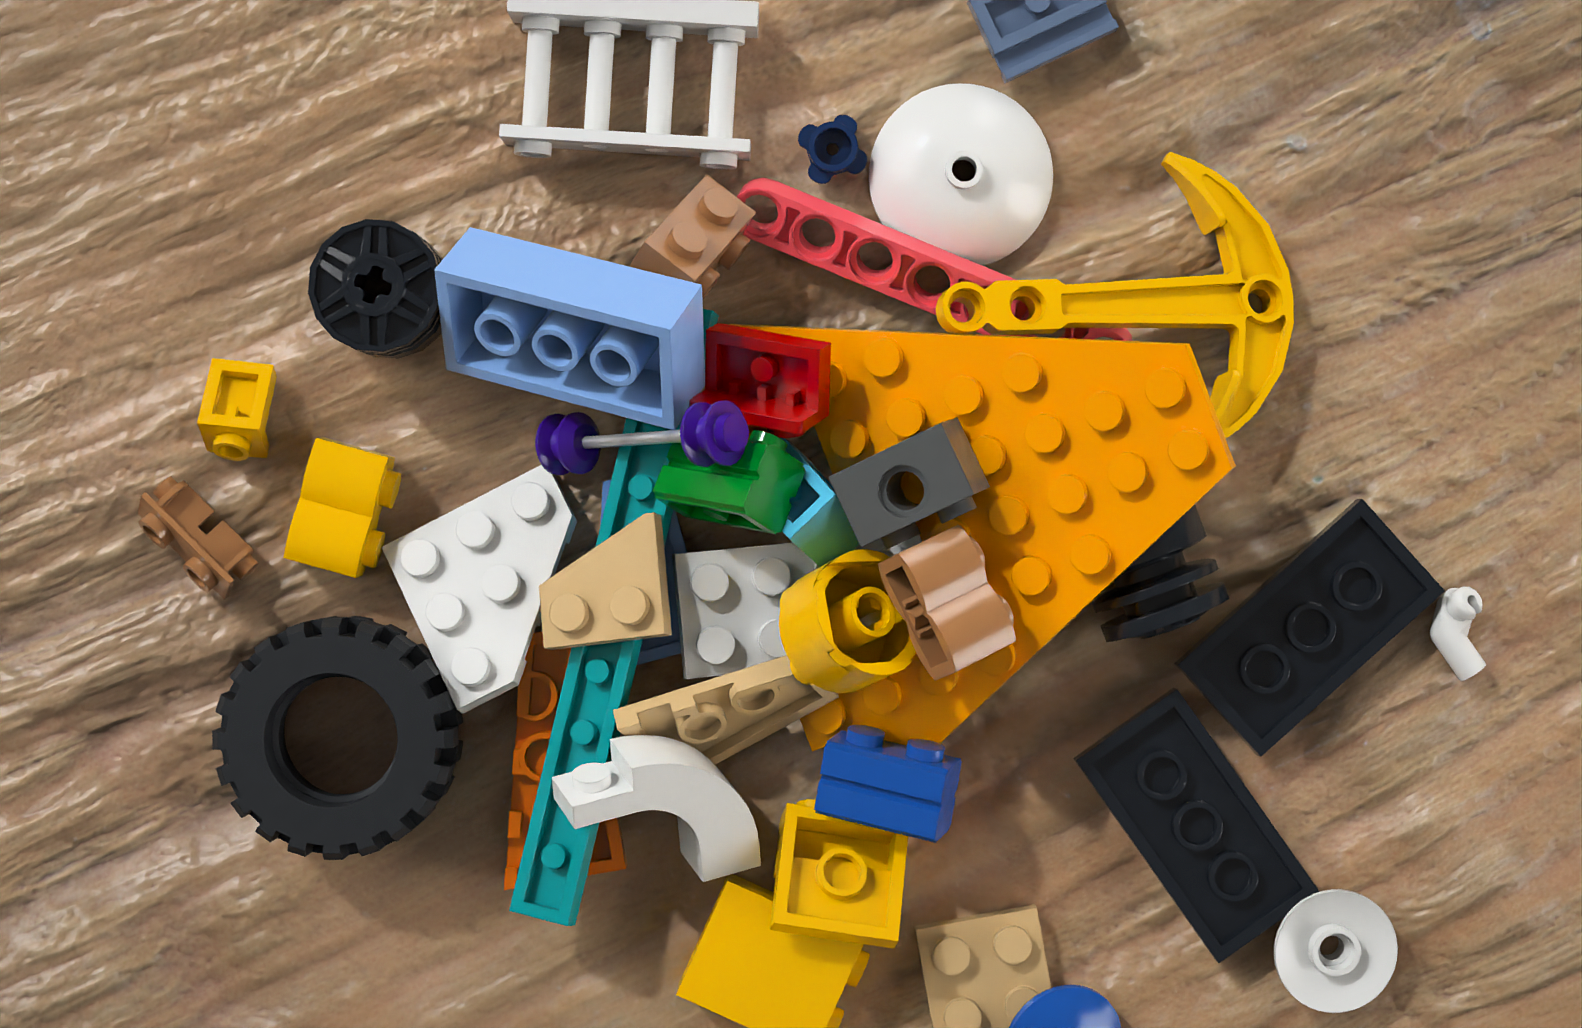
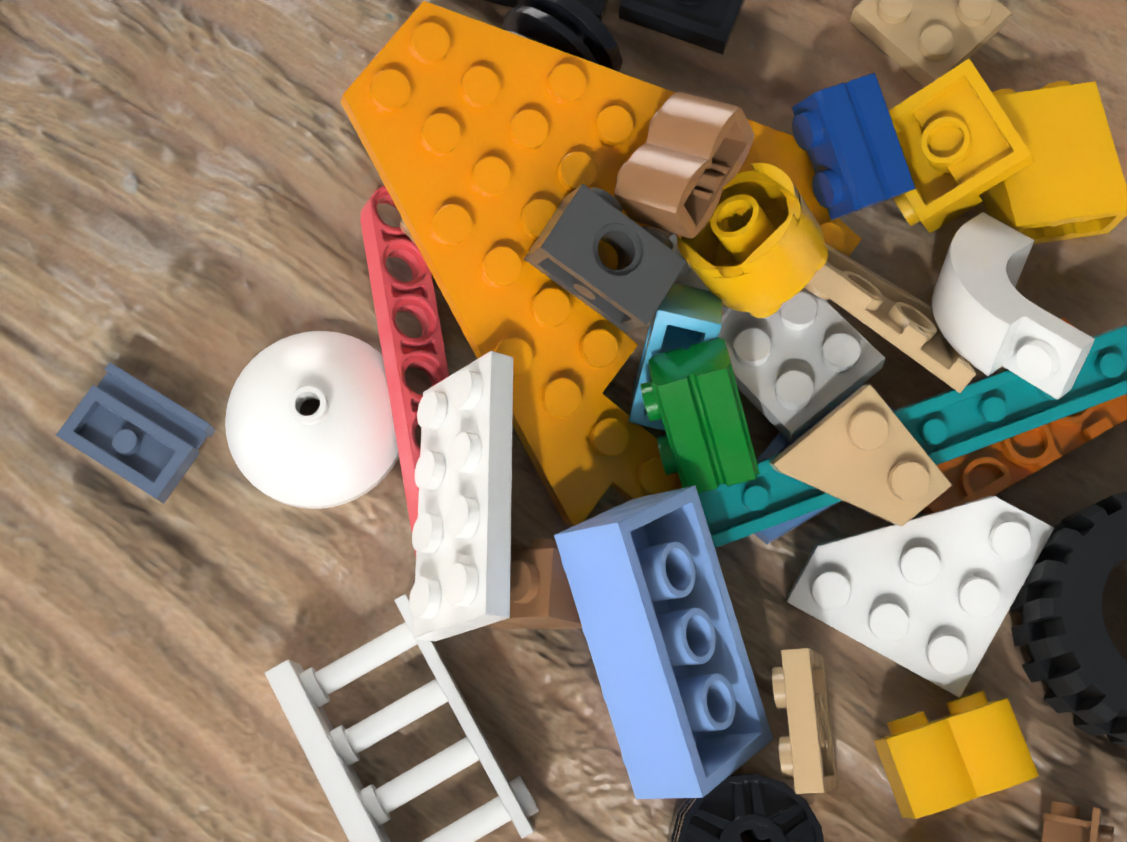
camera: 120 degrees left, 15 degrees down
dark purple axle [535,400,749,475] -> none
red bracket [689,323,831,438] -> none
dark blue plate [798,115,867,184] -> none
yellow piece [936,152,1294,438] -> none
none -> white plate [409,351,513,642]
none -> tan plate [772,648,838,794]

